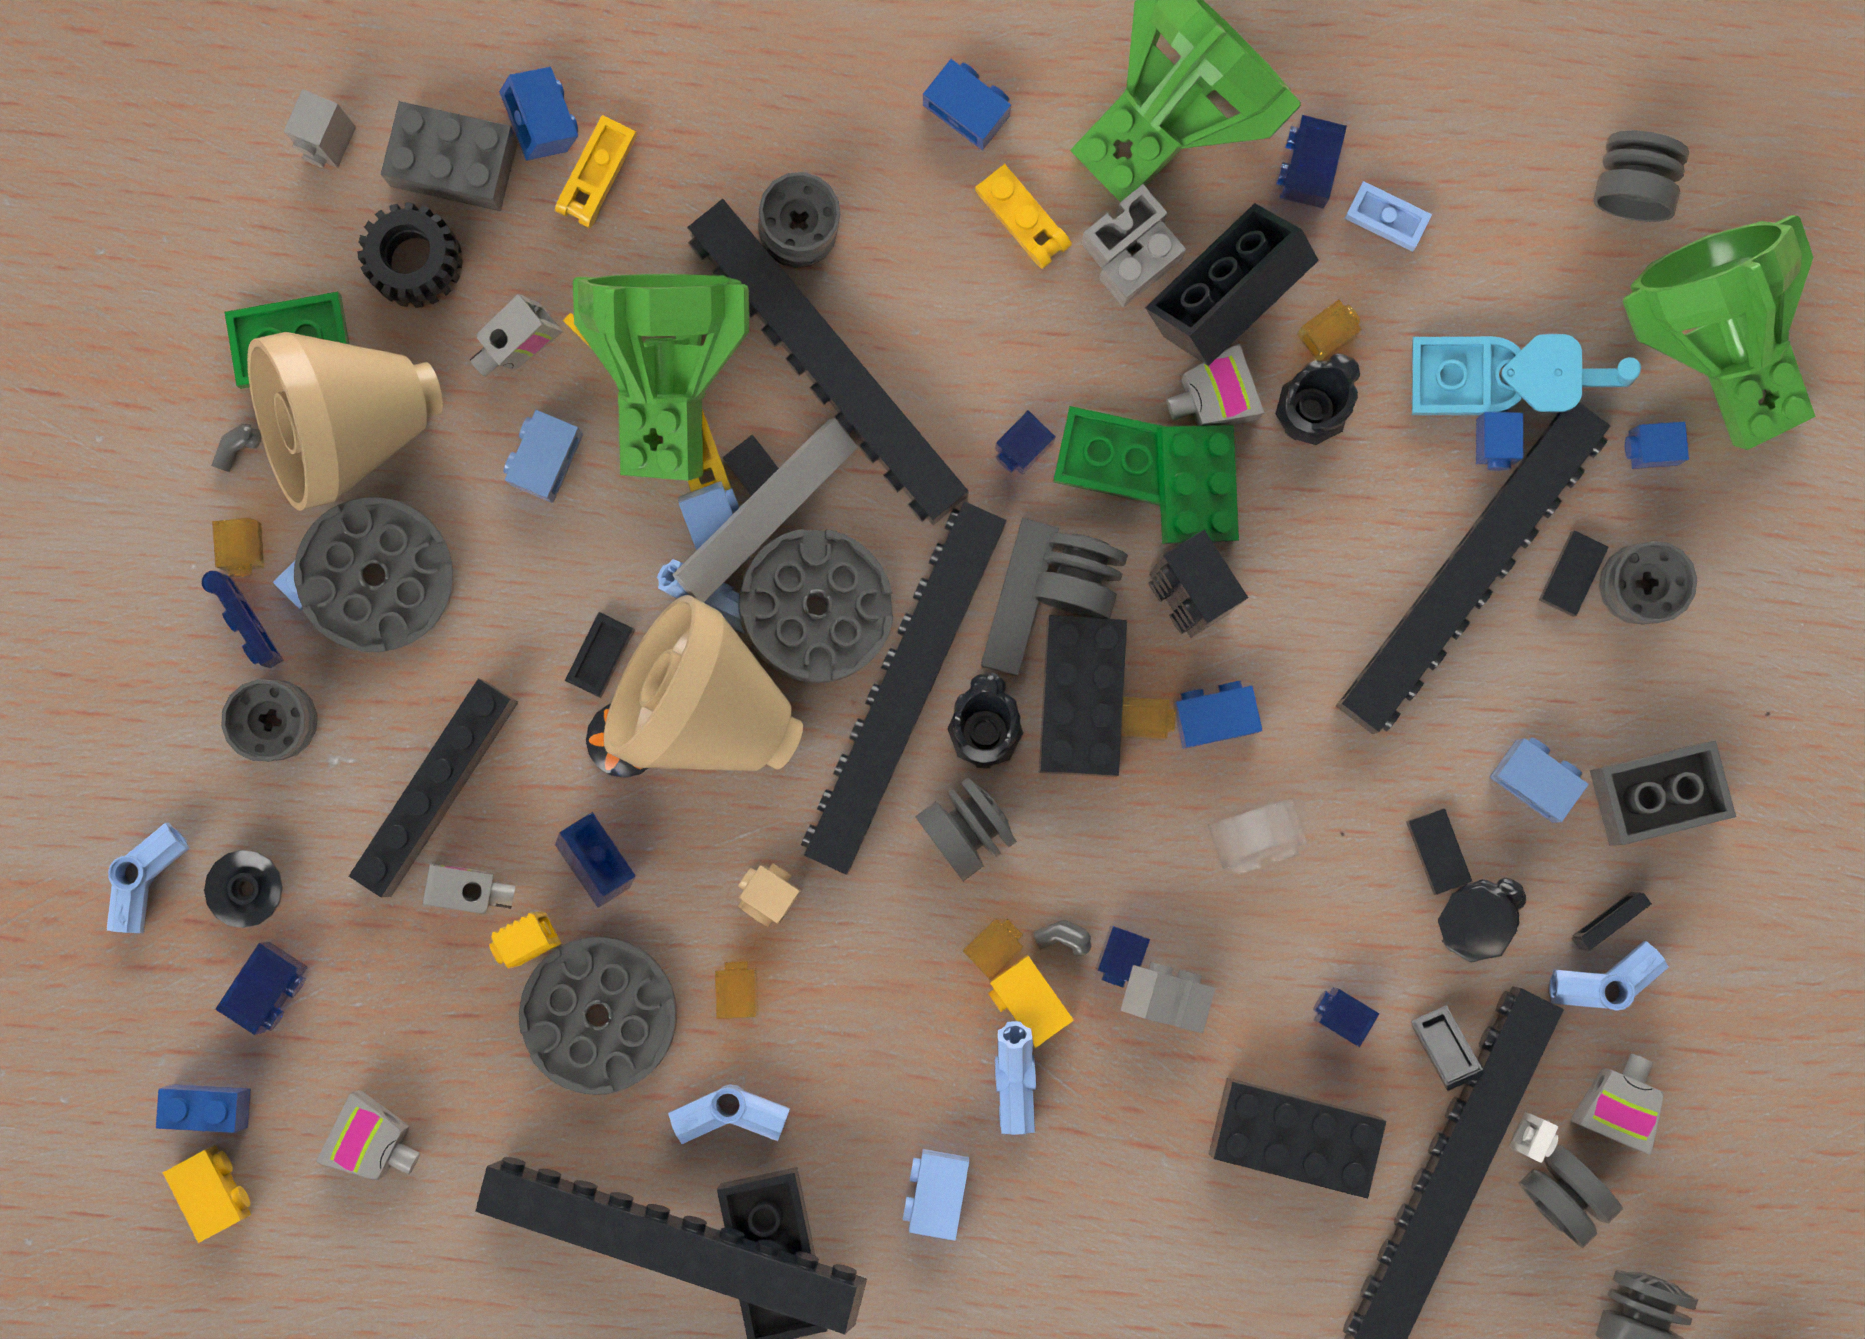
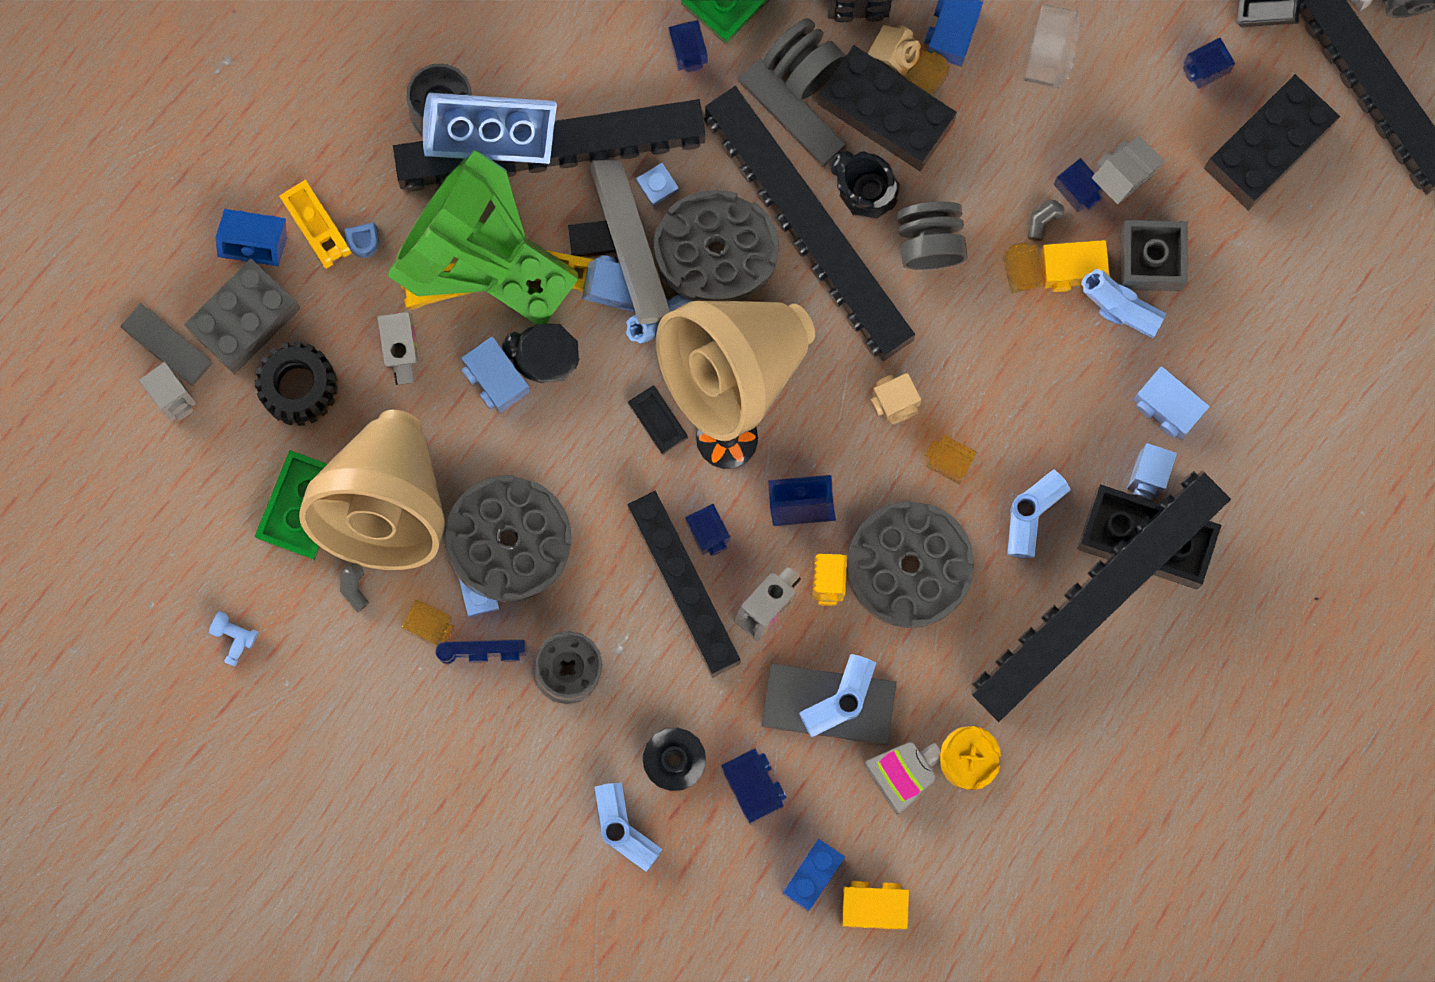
camera: 60 degrees left, 5 degrees down
none -> dark grey tile [120,303,213,387]
none -> light blue piece [209,611,259,667]
none -> medium blue tile [344,222,379,258]
none -> light blue brick [423,93,557,164]
none -> black piece [502,324,580,383]
none -> light blue plate [636,163,679,207]
none -> clear blue brick [685,504,730,556]
none -> dark grey tile [762,663,897,745]
none -> light blue piece [799,654,876,738]
none -> tan brick [868,25,921,77]
none -> yellow tile [940,726,1001,790]
none -> dark grey brick [1120,220,1188,291]
none -> light blue brick [1127,443,1177,501]

